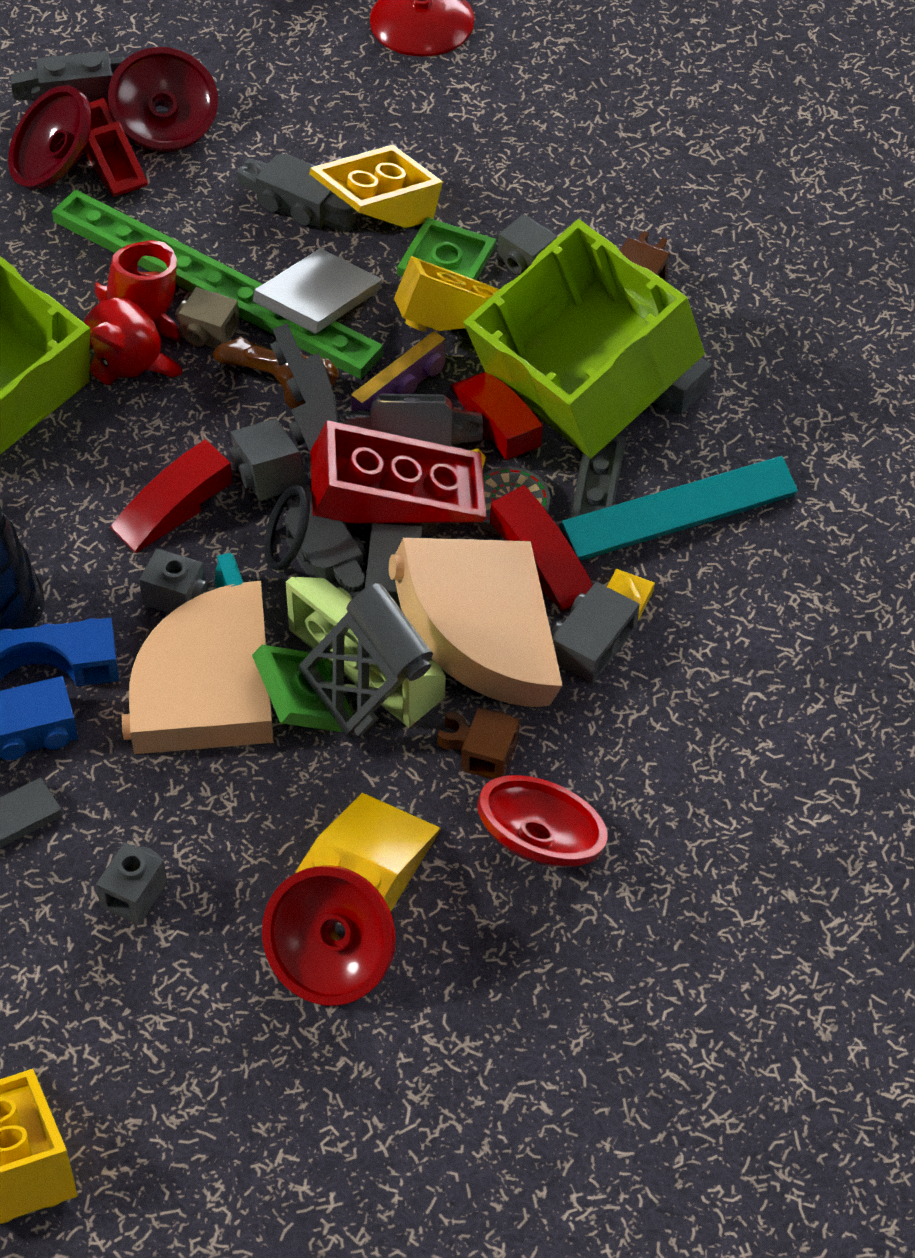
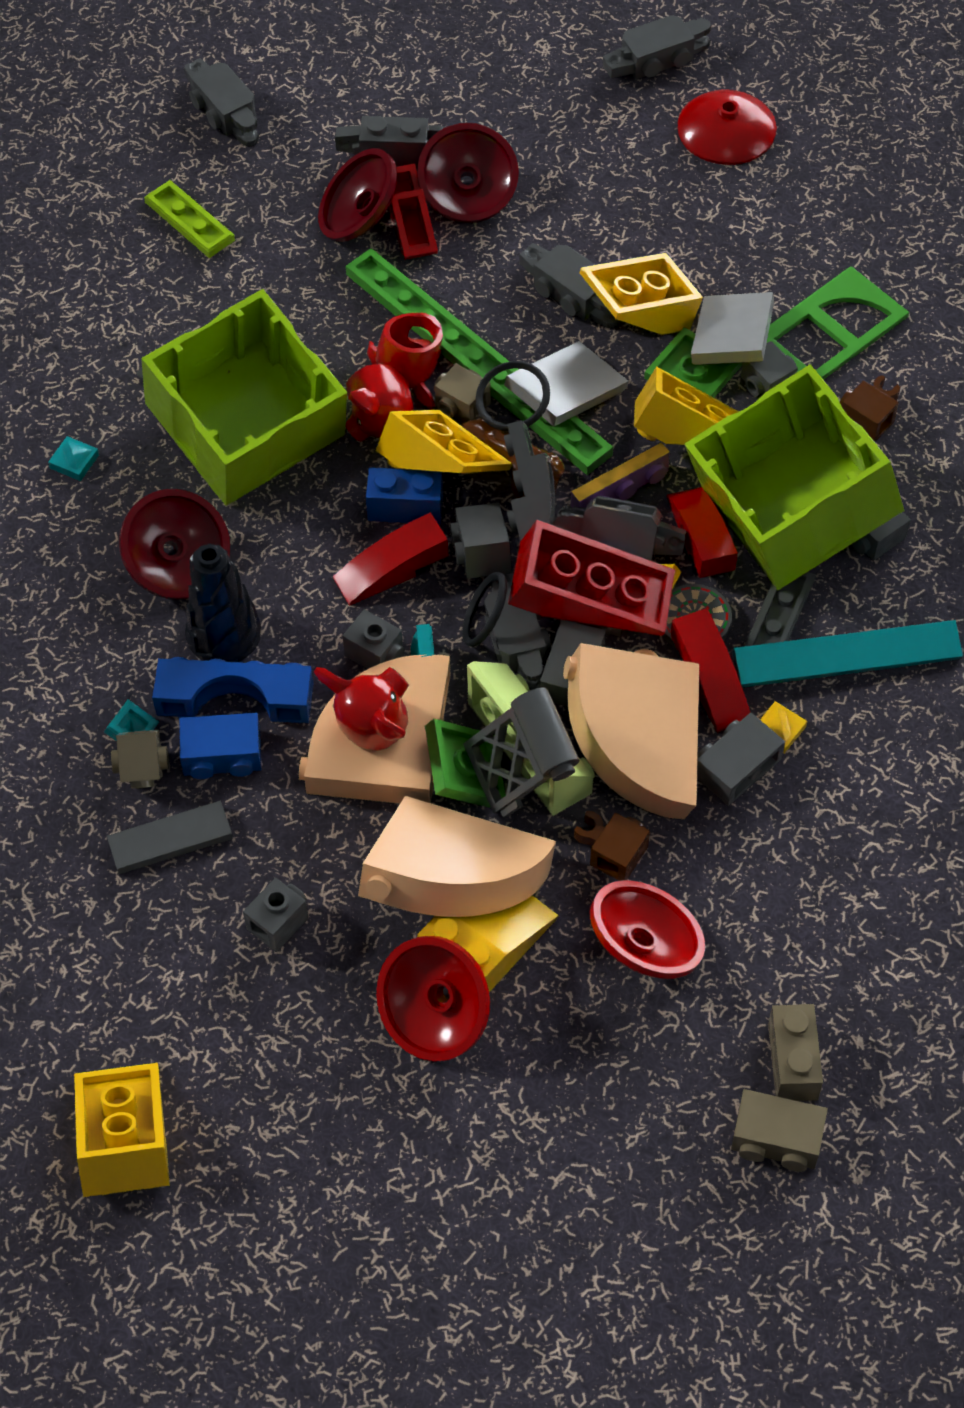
camera: 15 degrees right, 5 degrees up
none -> red piece [314,667,409,751]
none -> light nougat brick [358,796,556,917]
none -> blue brick [366,468,443,524]
none -> yellow slope [376,410,512,473]
none -> black tyre [475,361,550,431]
none -> light grey tile [691,292,774,365]
none -> dark tan brick [731,1089,828,1172]
none -> bright green window [767,266,909,380]
none -> dark tan brick [768,1004,823,1101]

